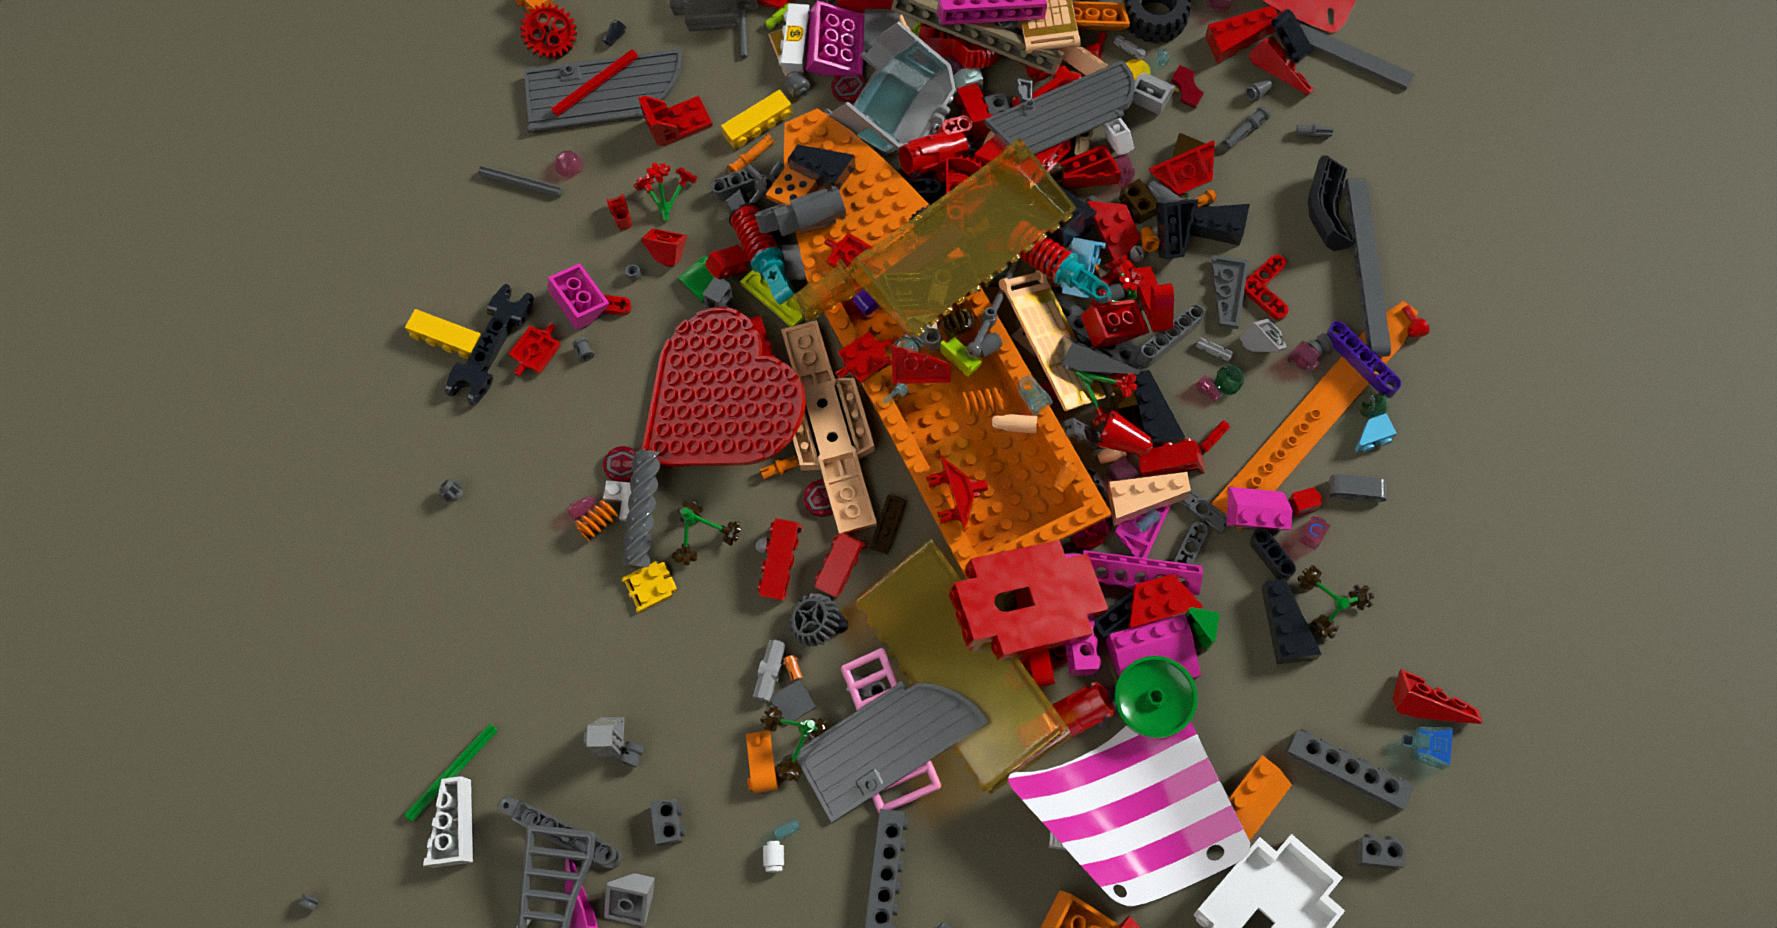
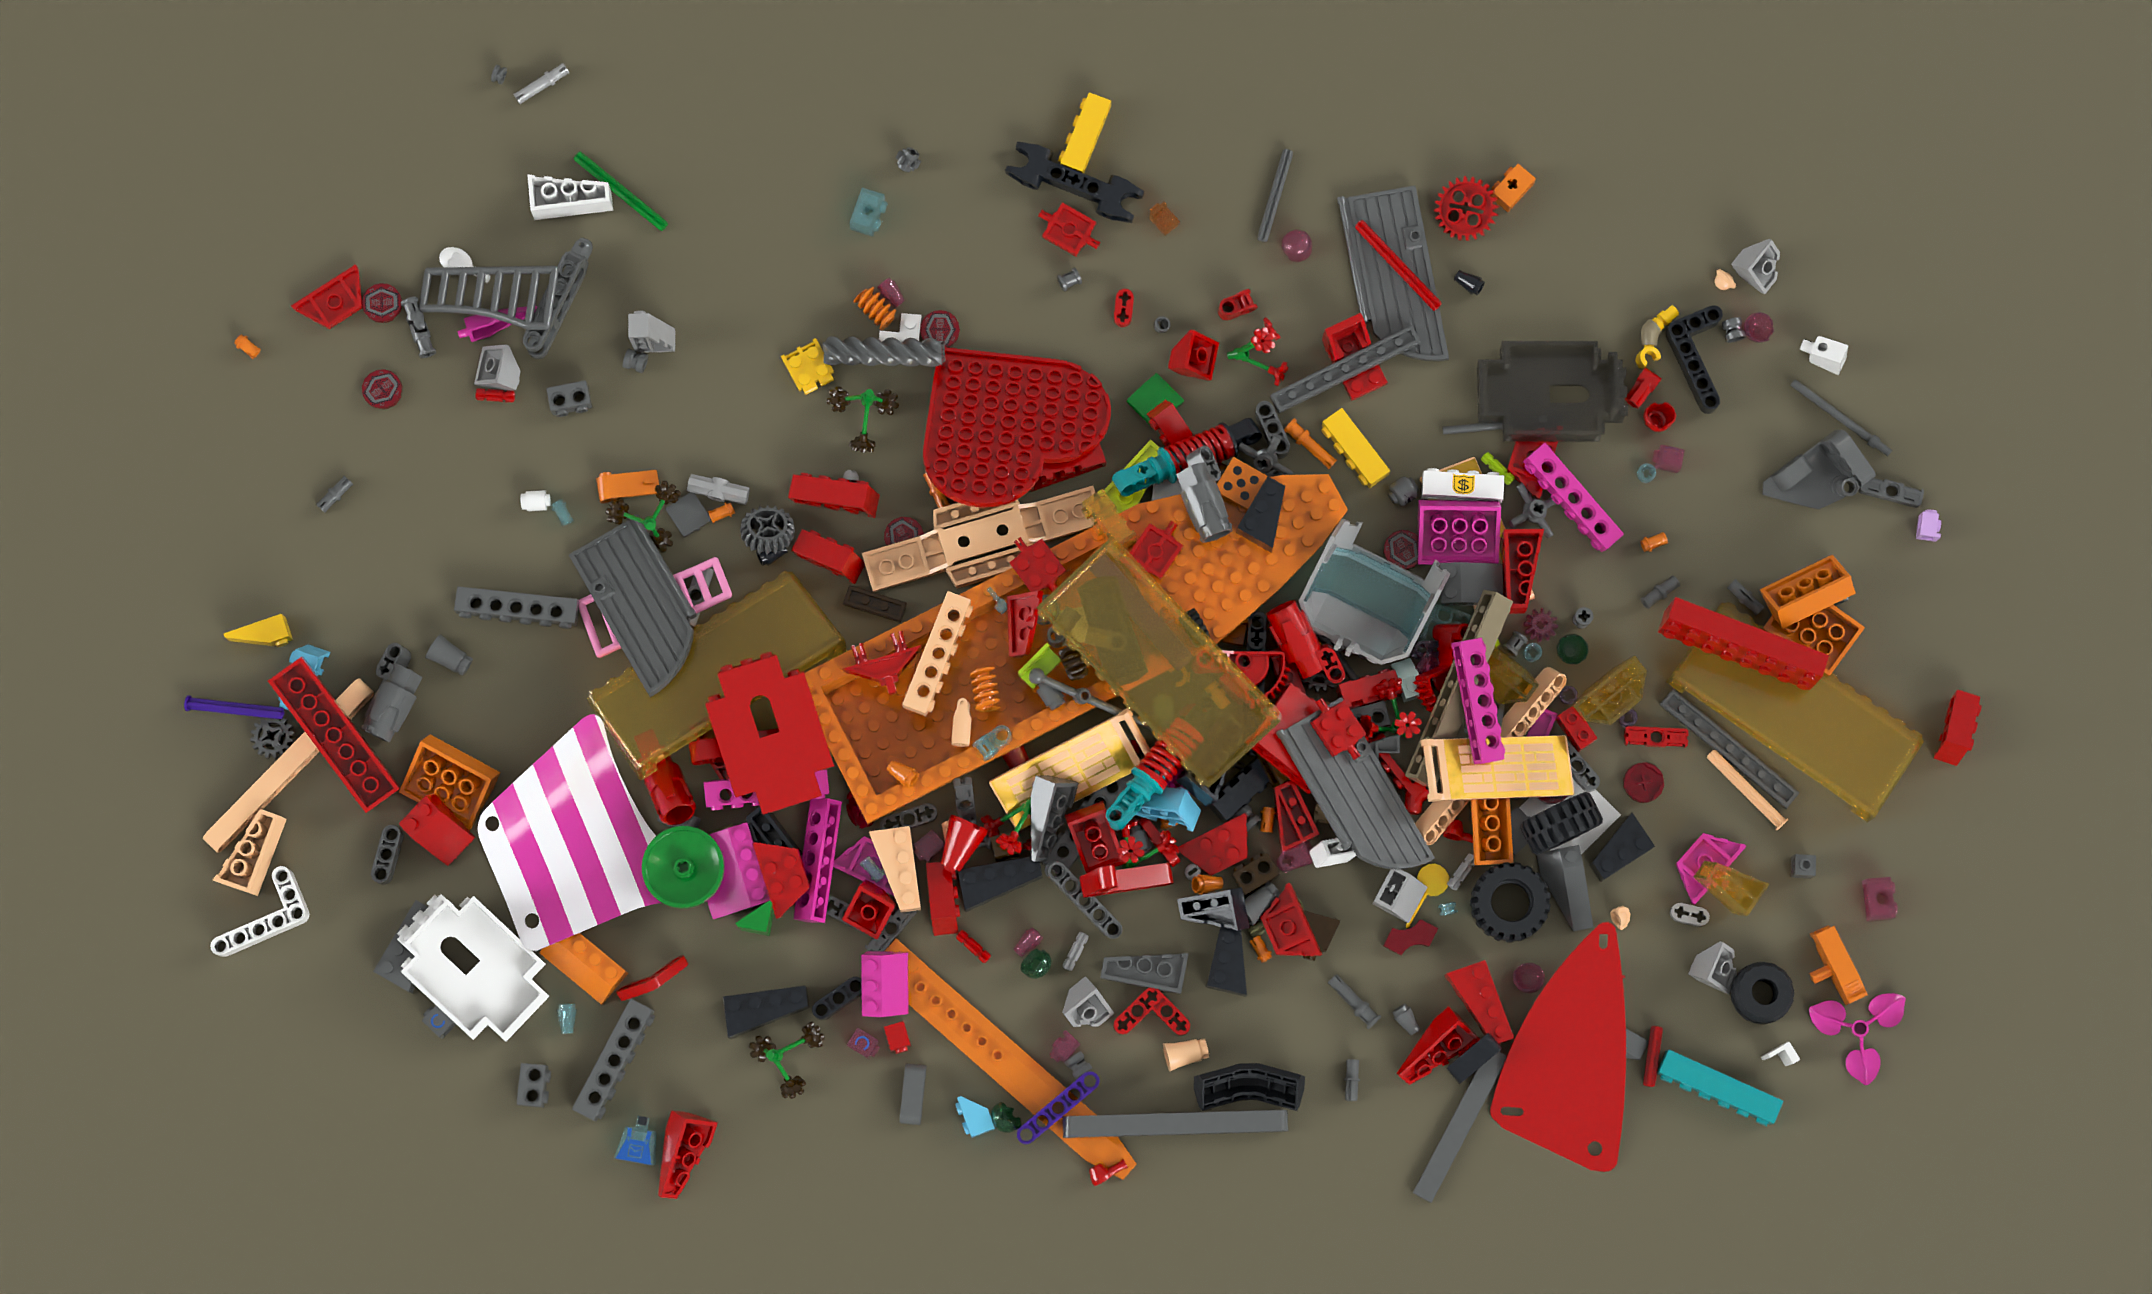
camera: 85 degrees right, 10 degrees up
dark pink slope [547,263,609,330] -> none
dark grey brick [703,277,734,309] -> none
none -> red axle [475,388,515,403]
none -> light grey pin [513,63,570,105]
none -> clear light blue cone [556,1003,577,1034]
none -> red beam [616,955,689,1001]
none -> red slope [842,879,896,940]
none -> clear light blue brick [849,188,888,236]
none -> light nougat brick [902,591,973,716]
none -> clear orange bracket [1150,201,1180,236]
none -> light nougat plant [1163,1038,1209,1071]
none -> orange pin [1260,807,1277,833]
none -> dark grey tile [1270,325,1421,414]
none -> red plate [1310,698,1367,760]
none -> red plant [1360,678,1422,741]

